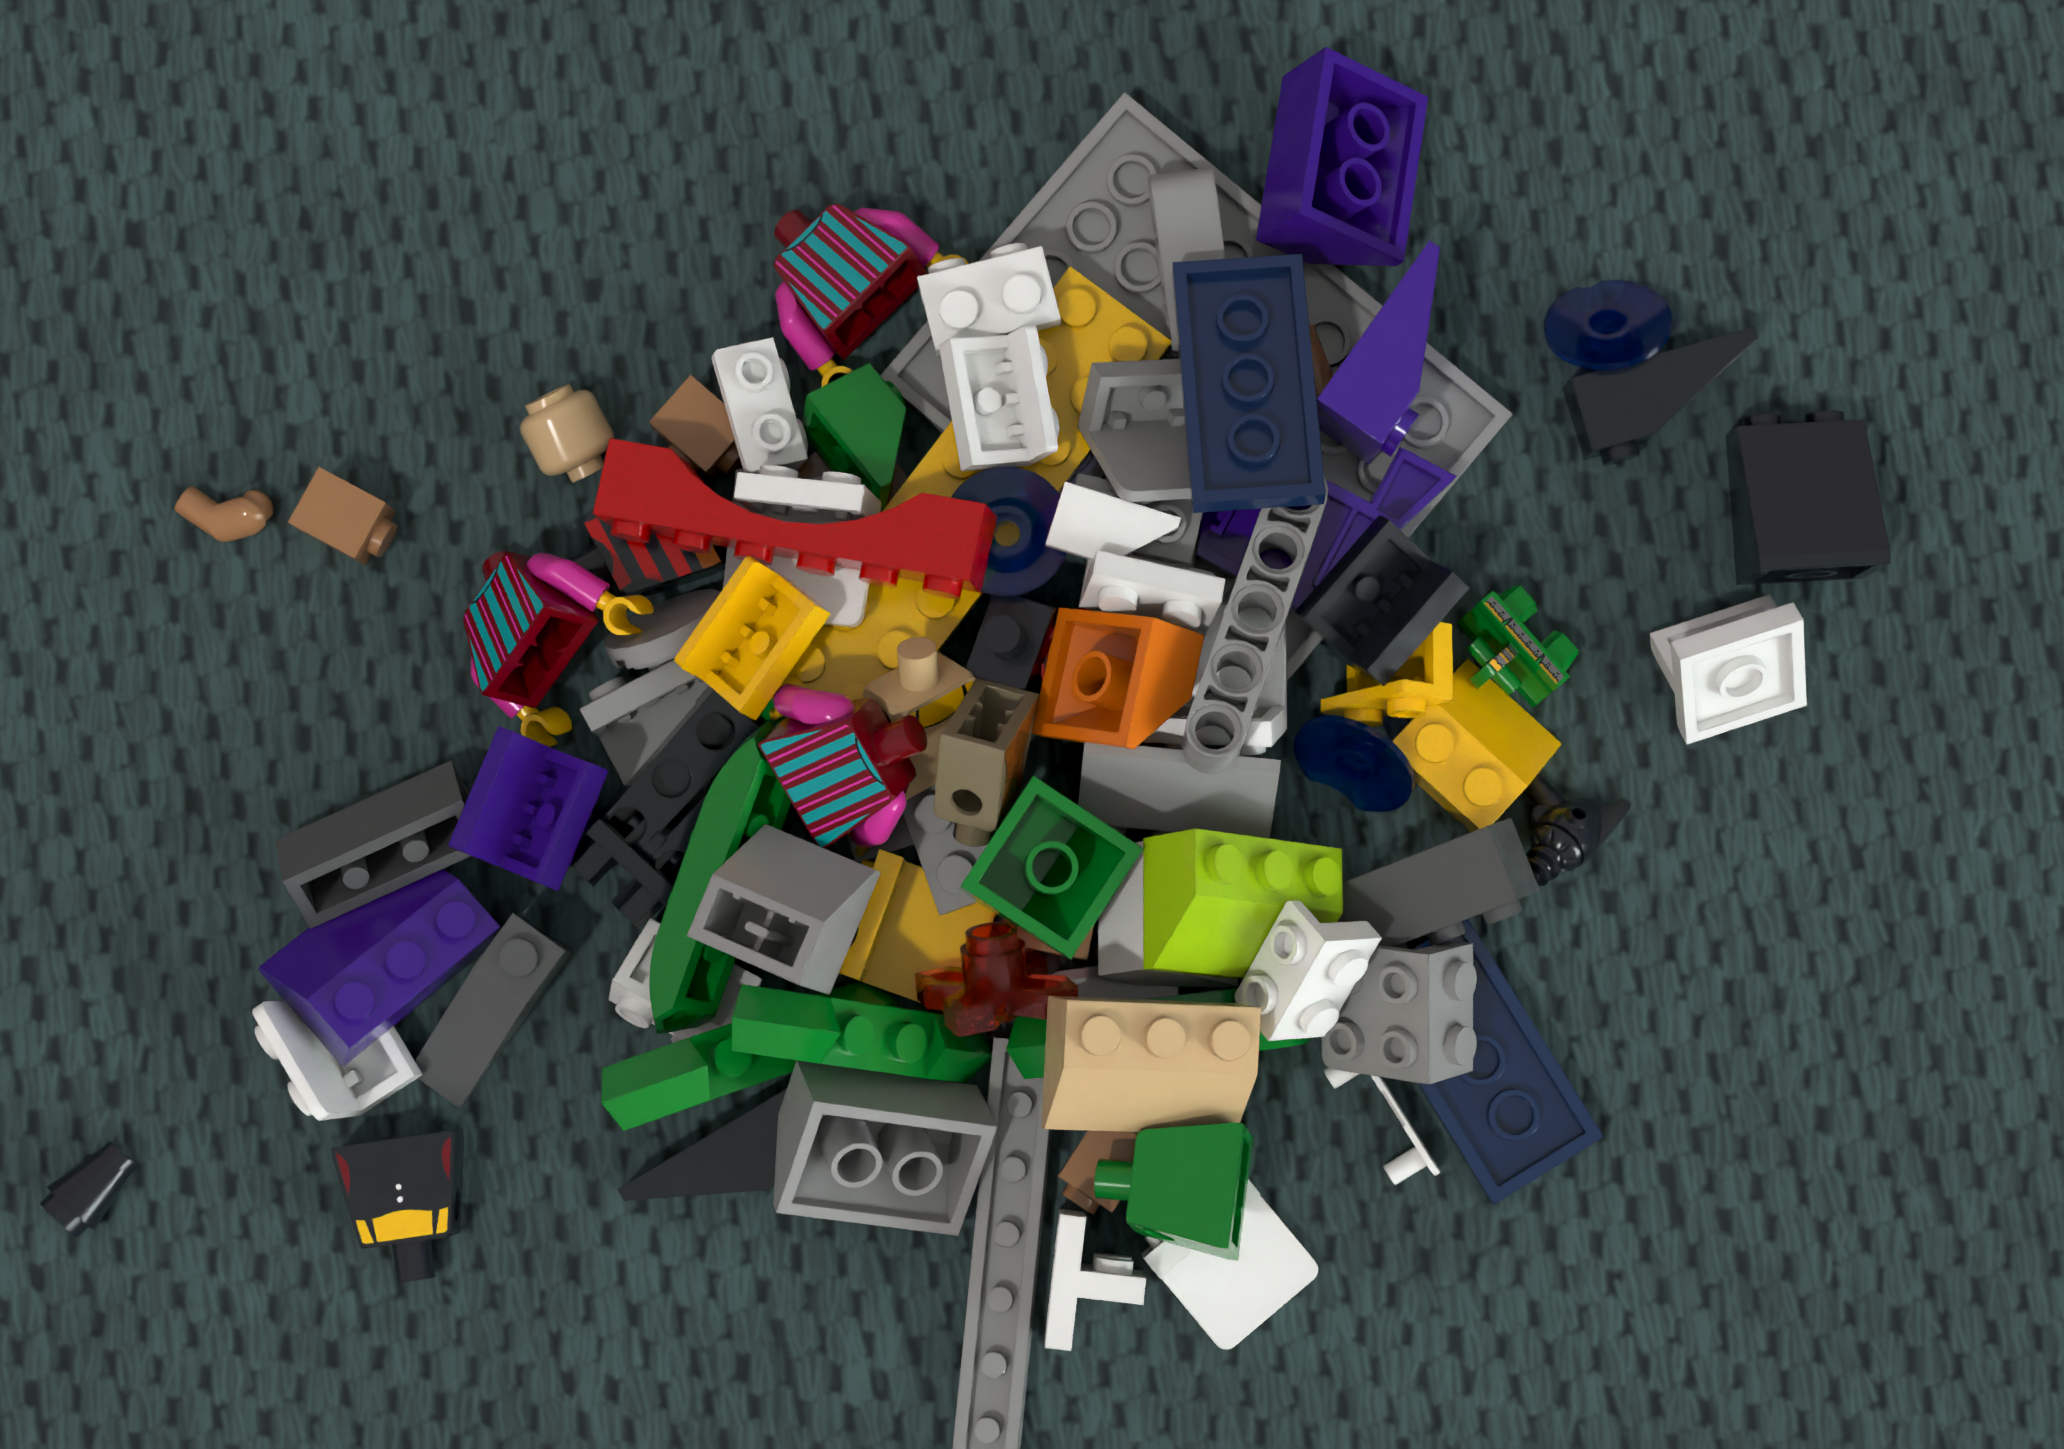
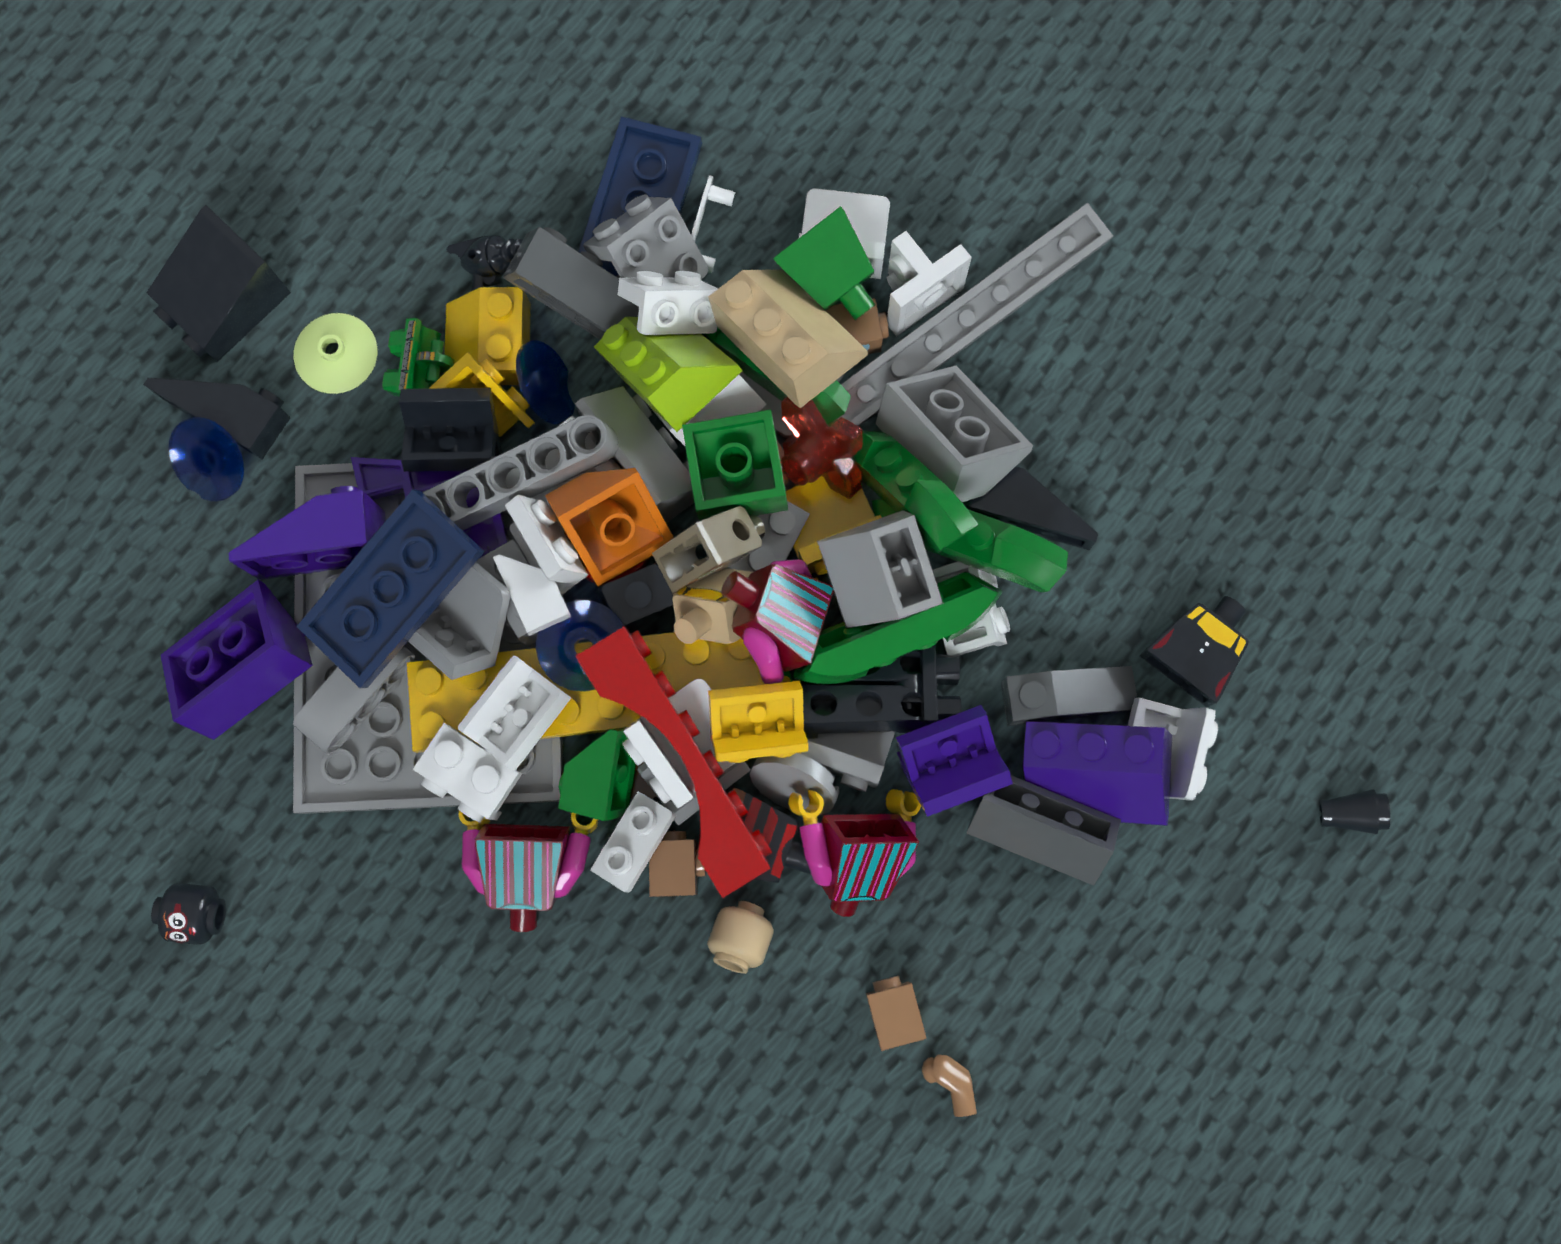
camera: 130 degrees left, 5 degrees down
white bracket [1650,594,1807,744] -> none
none -> yellowish green dish [293,313,378,394]

